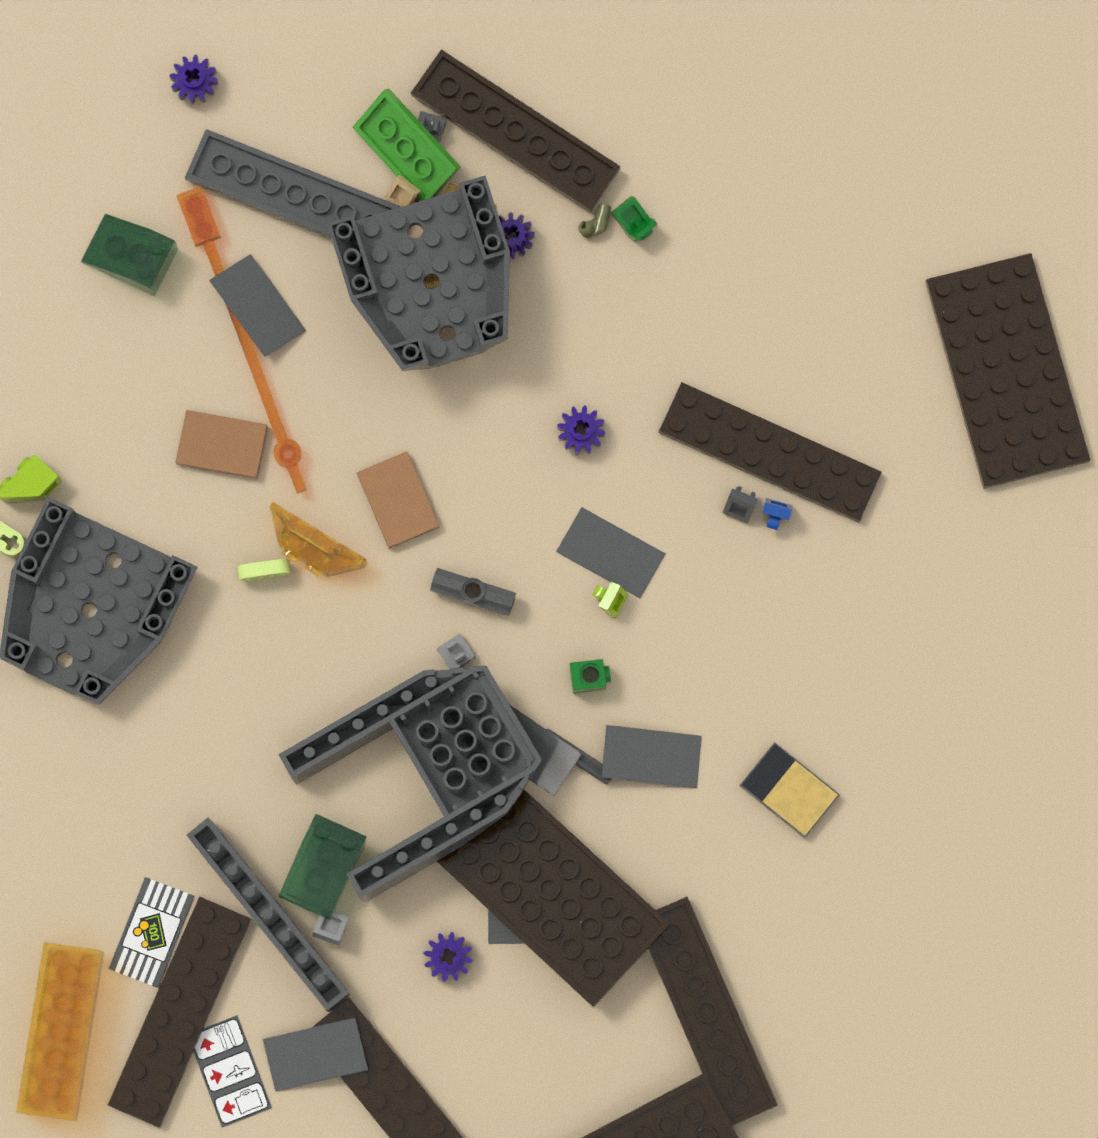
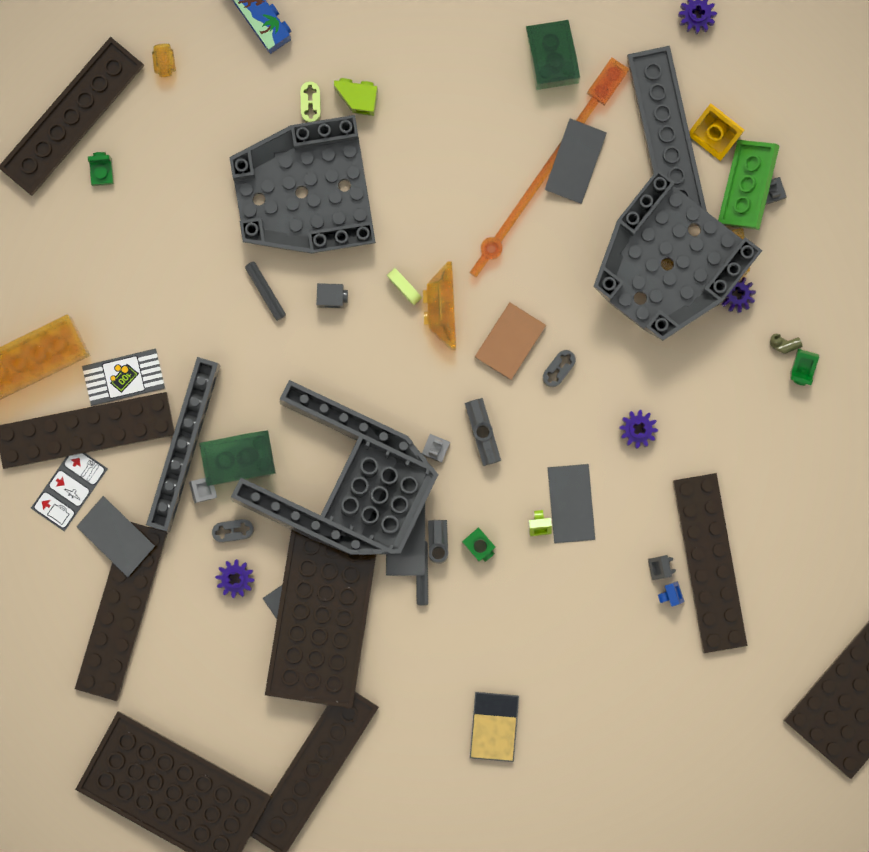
camera: 55 degrees right, 5 degrees up
medium nougat tile [175,410,268,479] -> none
tan tile [384,175,421,207] -> none
dark brown plate [411,49,621,212] -> none
dark grey sticker [602,725,701,788] -> none
none -> dark grey beam [212,519,254,542]
none -> dark grey axle [245,262,286,321]
none -> dark grey brick [316,283,348,308]
none -> dark grey piece [428,520,448,564]
none -> dark grey beam [543,350,576,387]
none -> yellow slope [689,103,745,161]

